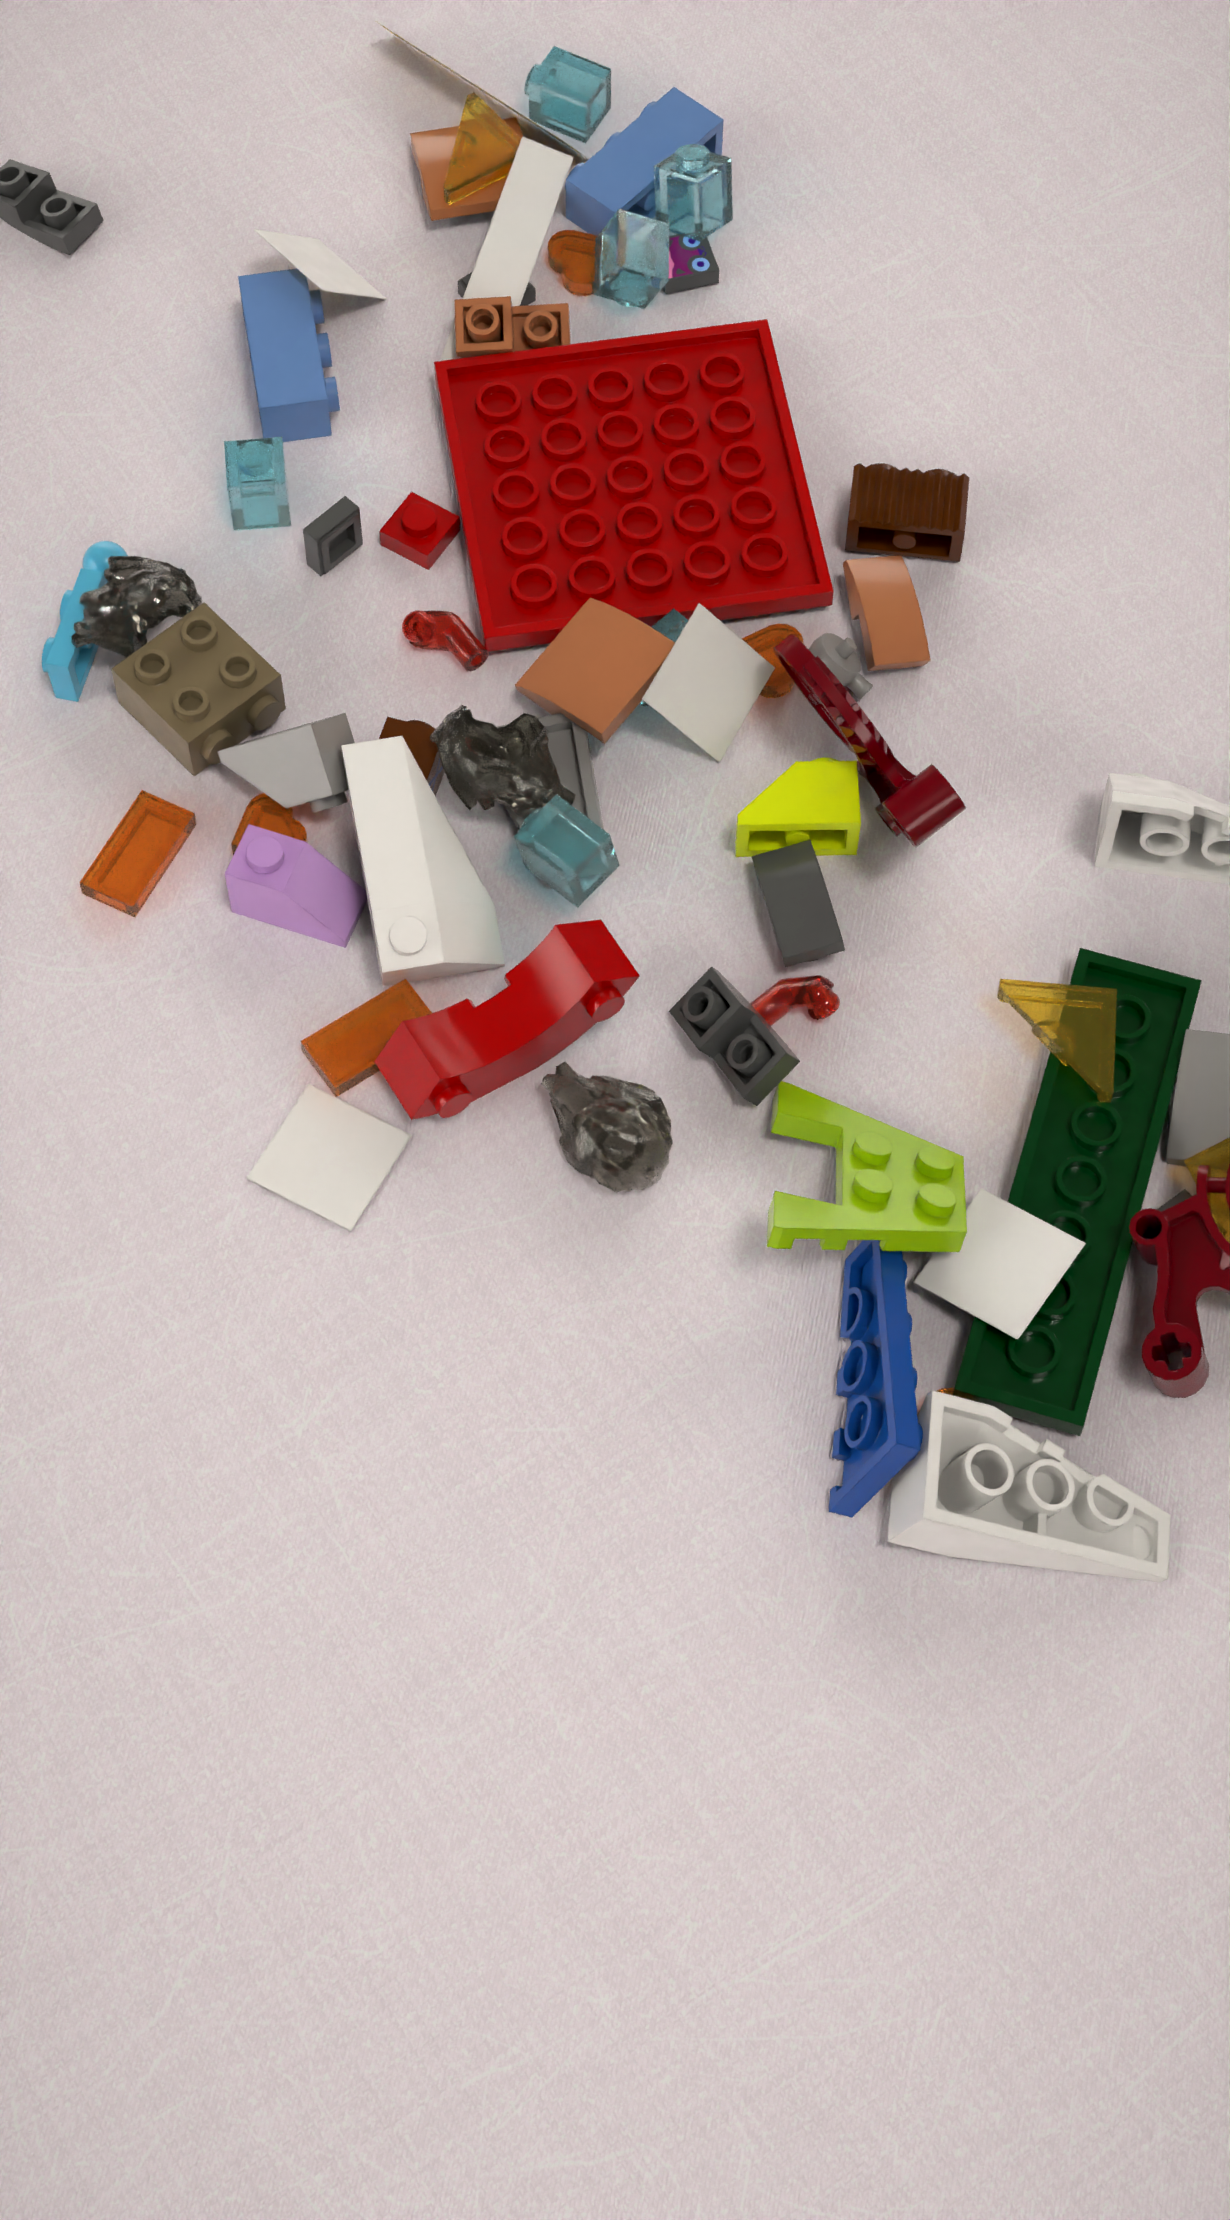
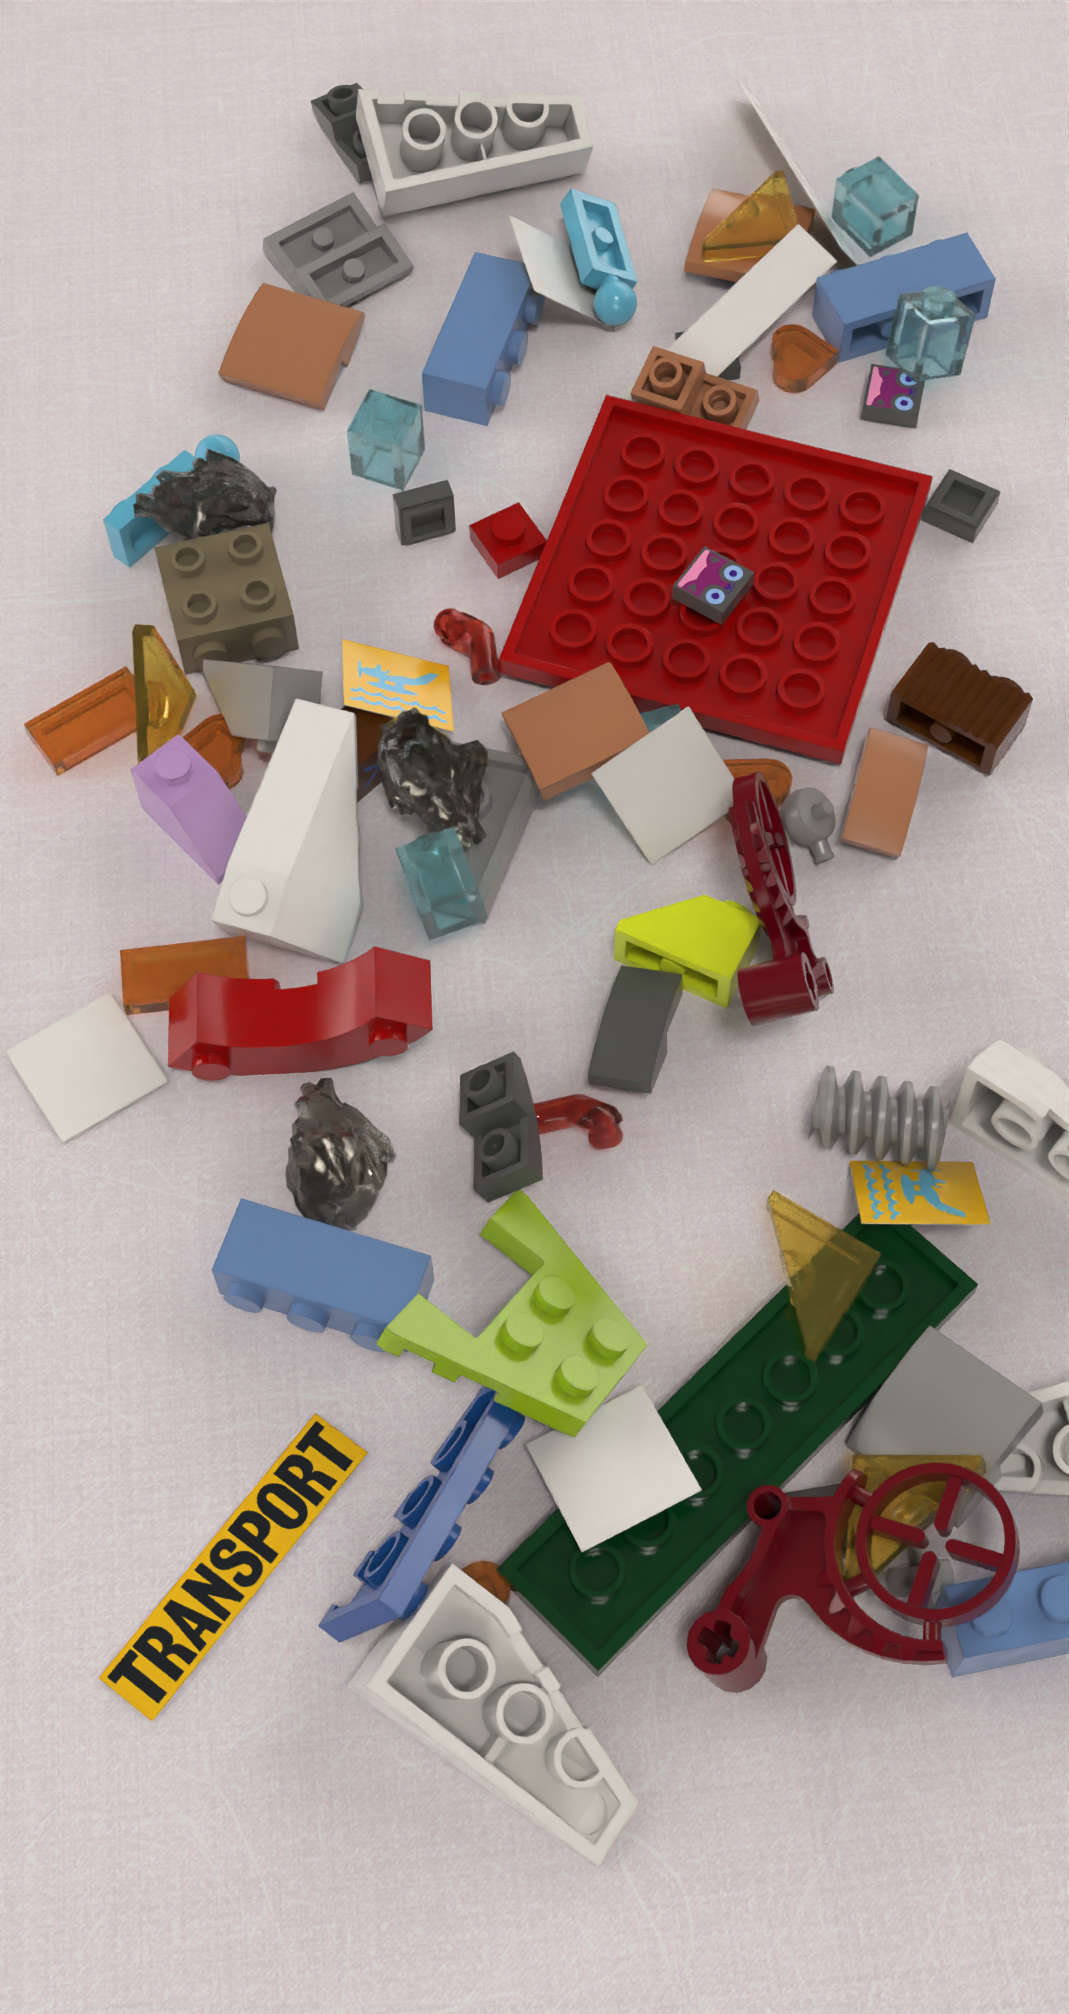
camera: 30 degrees right, 0 degrees up
clear light blue brick [594,209,669,309] -> none
none -> sticker [99,1413,368,1722]
none -> clear yellow tile [132,624,197,764]
none -> medium blue brick [212,1198,434,1352]
none -> nougat slope [218,283,365,411]
none -> light grey slope [262,192,414,307]
none -> yellow sticker [342,639,454,732]
none -> white wedge [356,89,593,217]
none -> medium azure plate [560,189,637,326]
none -> tile [672,546,755,625]
none -> light grey piece [808,1065,950,1171]
none -> yellow sticker [849,1161,991,1225]
none -> dark grey tile [922,469,1001,543]

